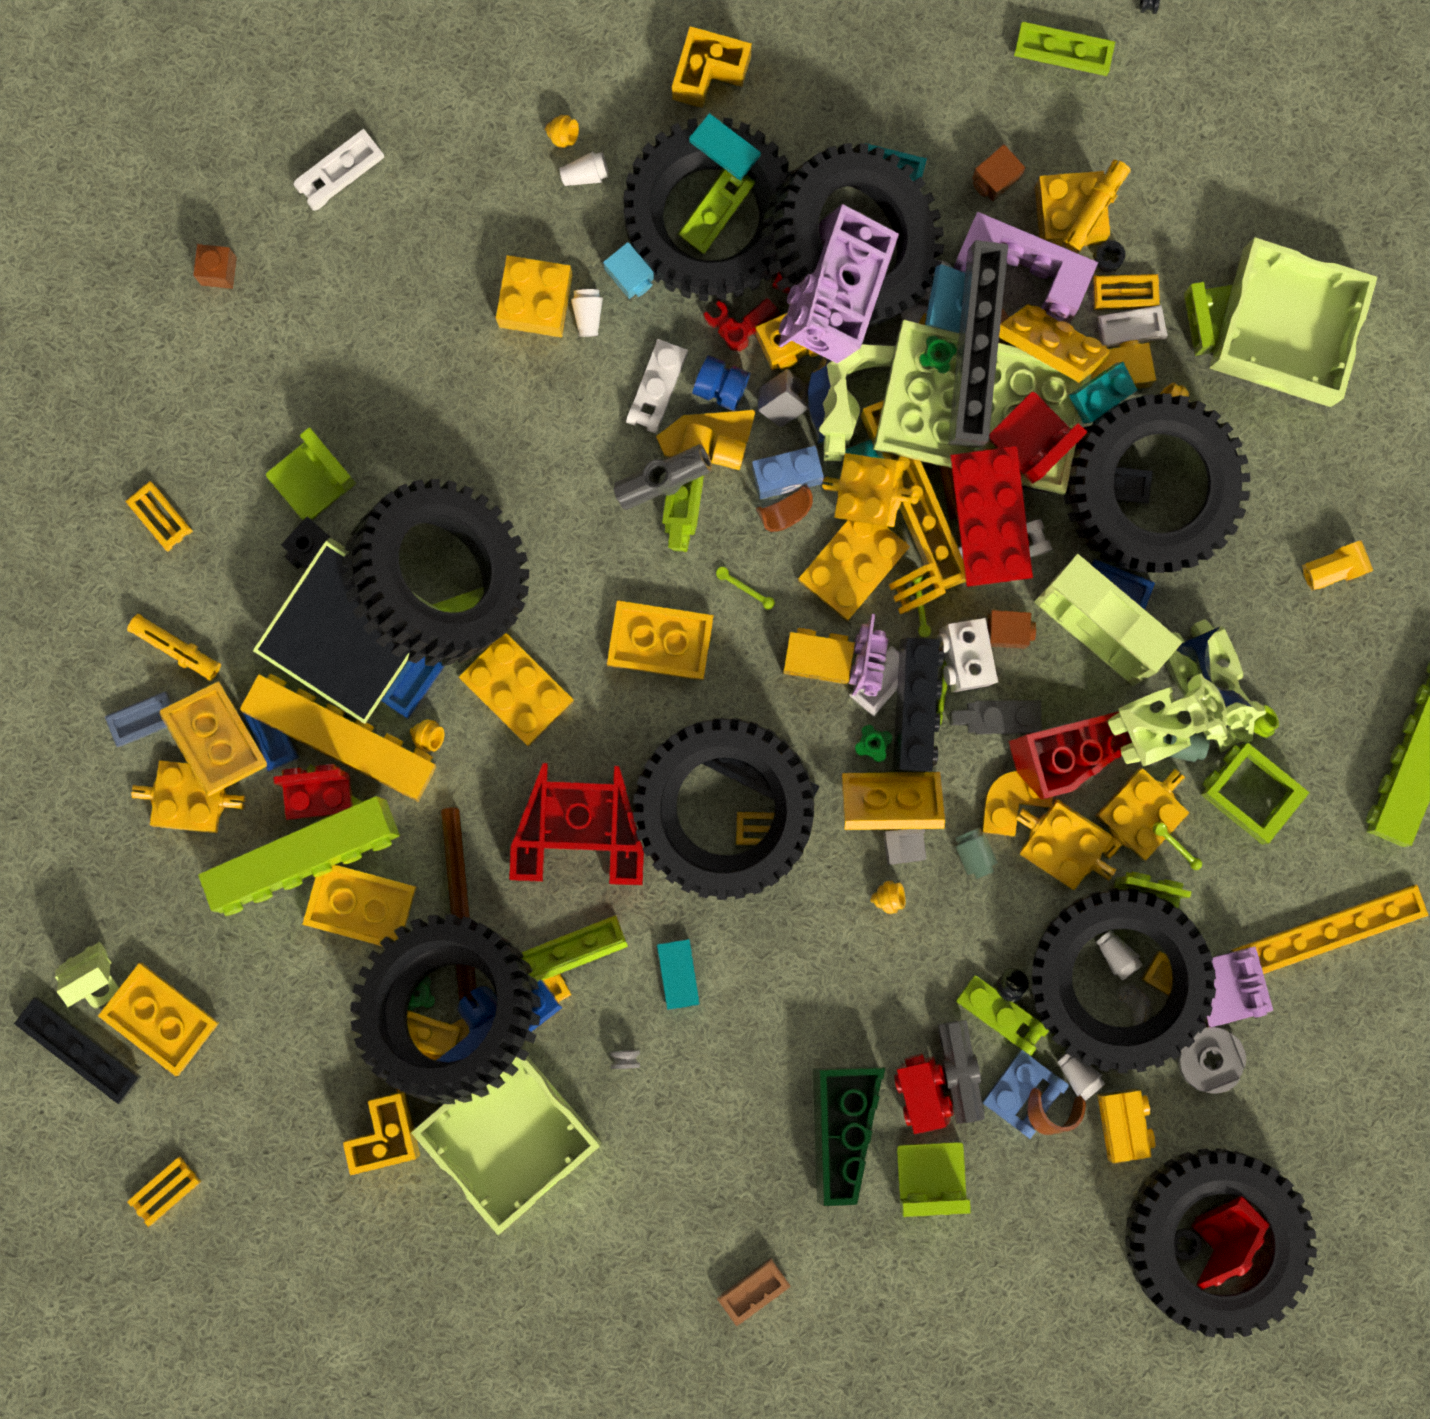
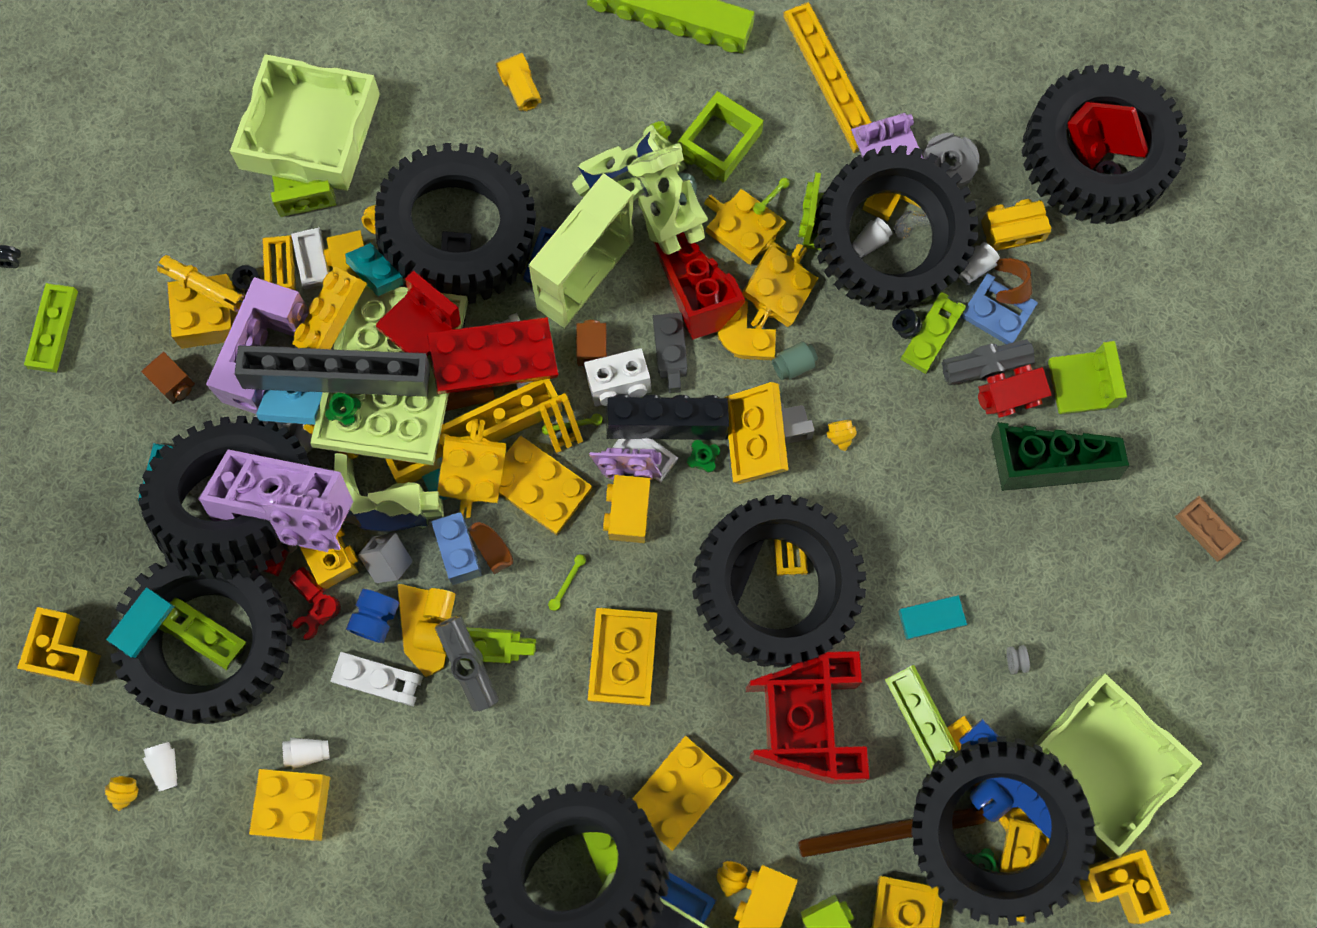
camera: 95 degrees left, 10 degrees down
medium azure brick [603,242,654,299] -> none

